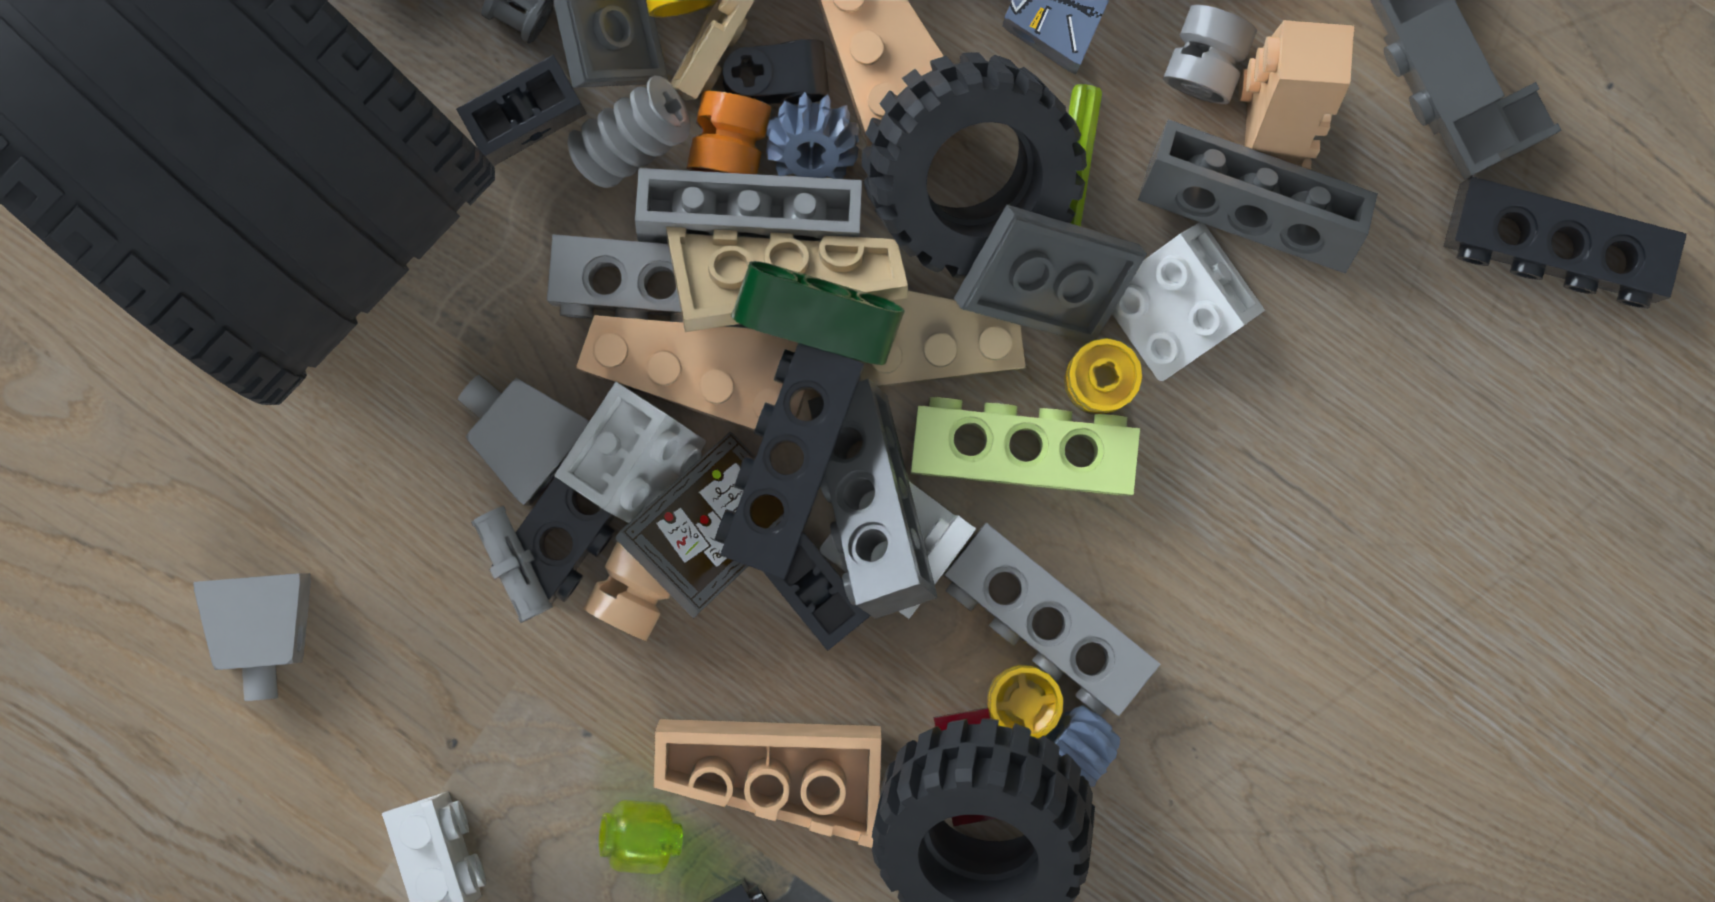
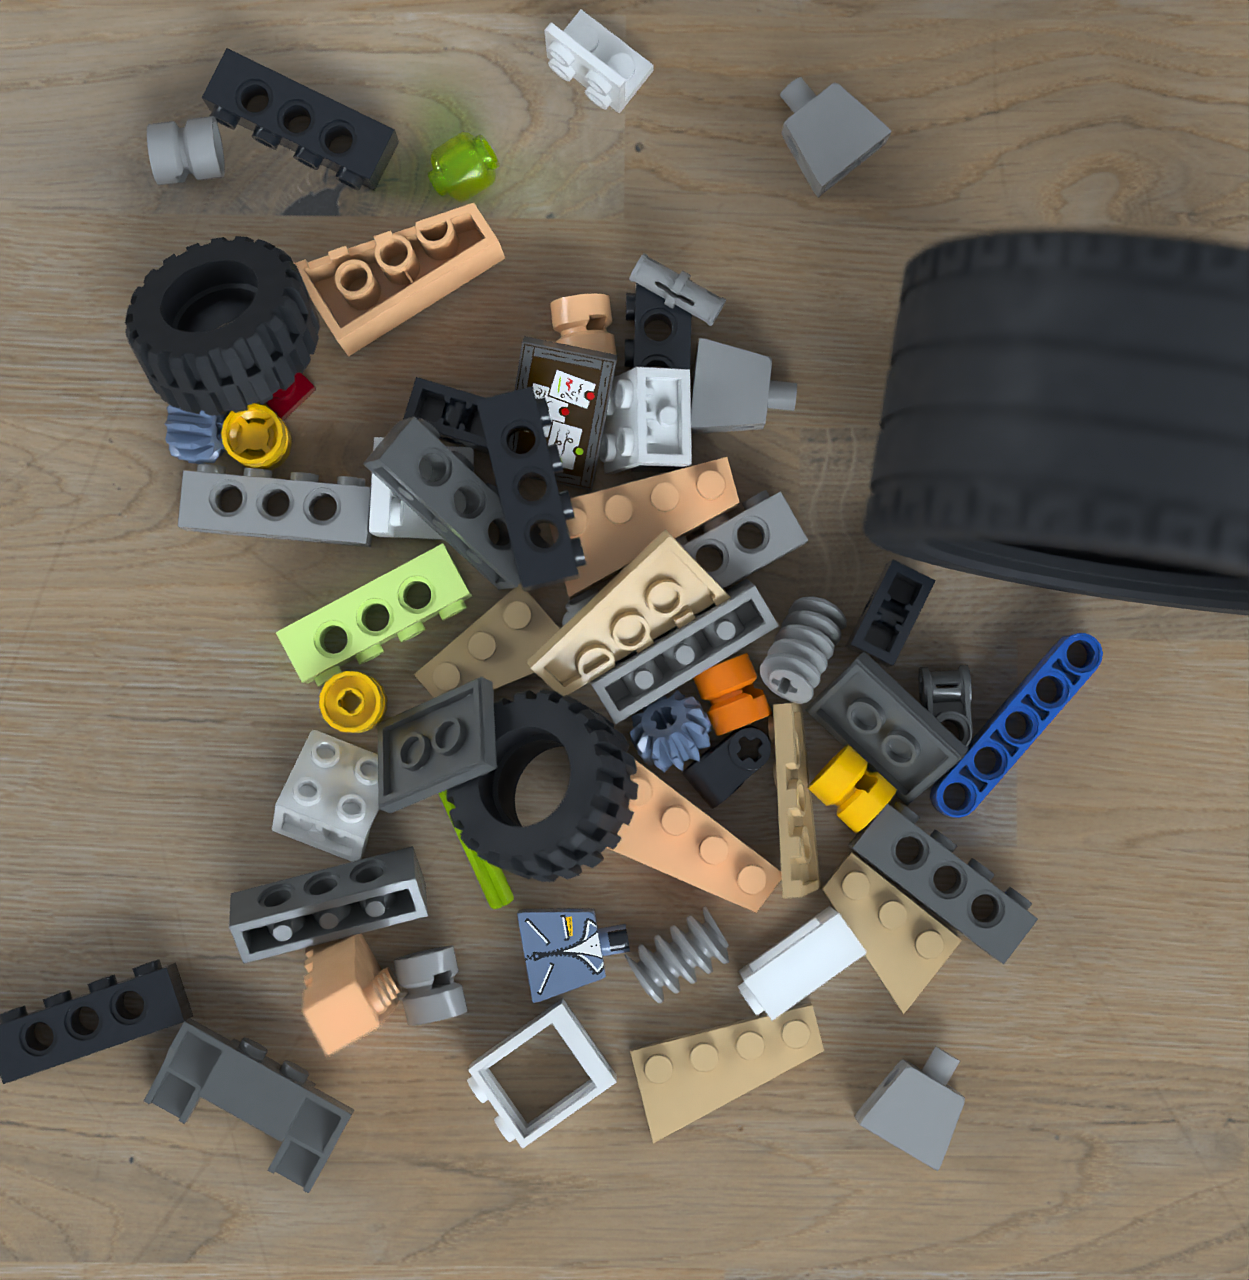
camera: 140 degrees right, 0 degrees up
dark green beam [731,261,905,365] -> none

